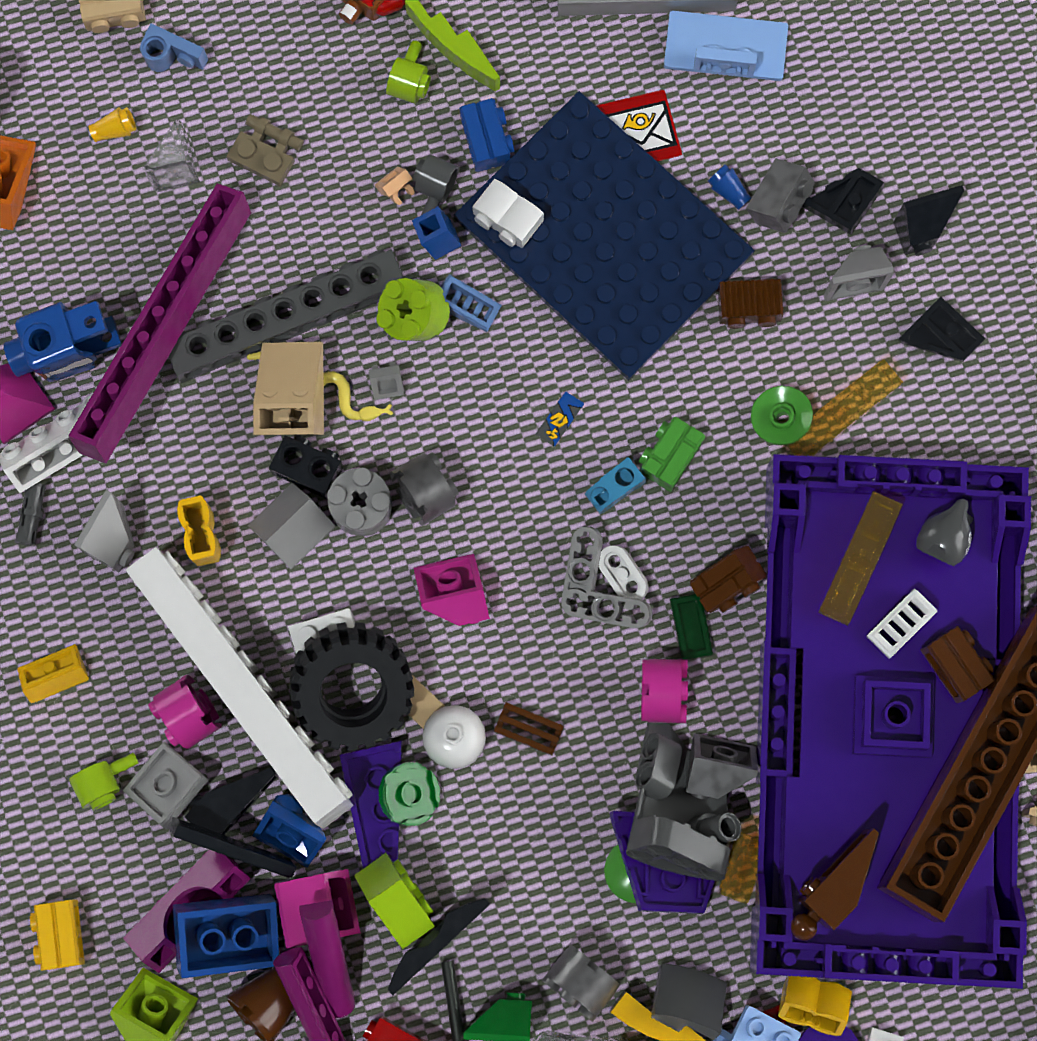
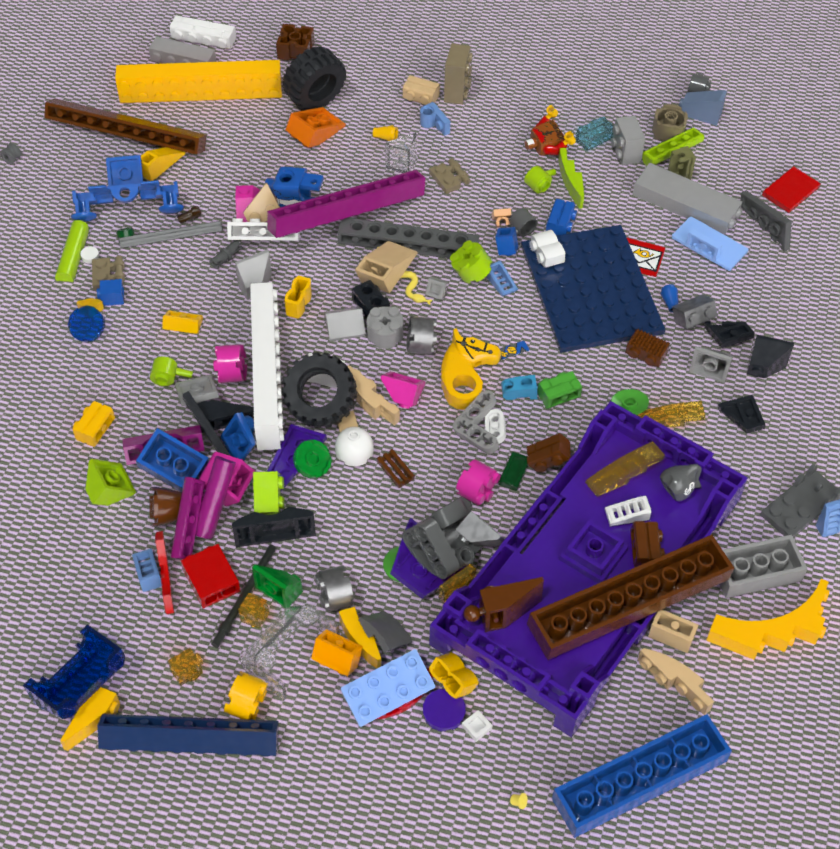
camera: 30 degrees right, 25 degrees down
none -> tan wing [243,183,280,222]
none -> tan slope [348,365,400,426]
none -> yellow animal [441,328,501,410]

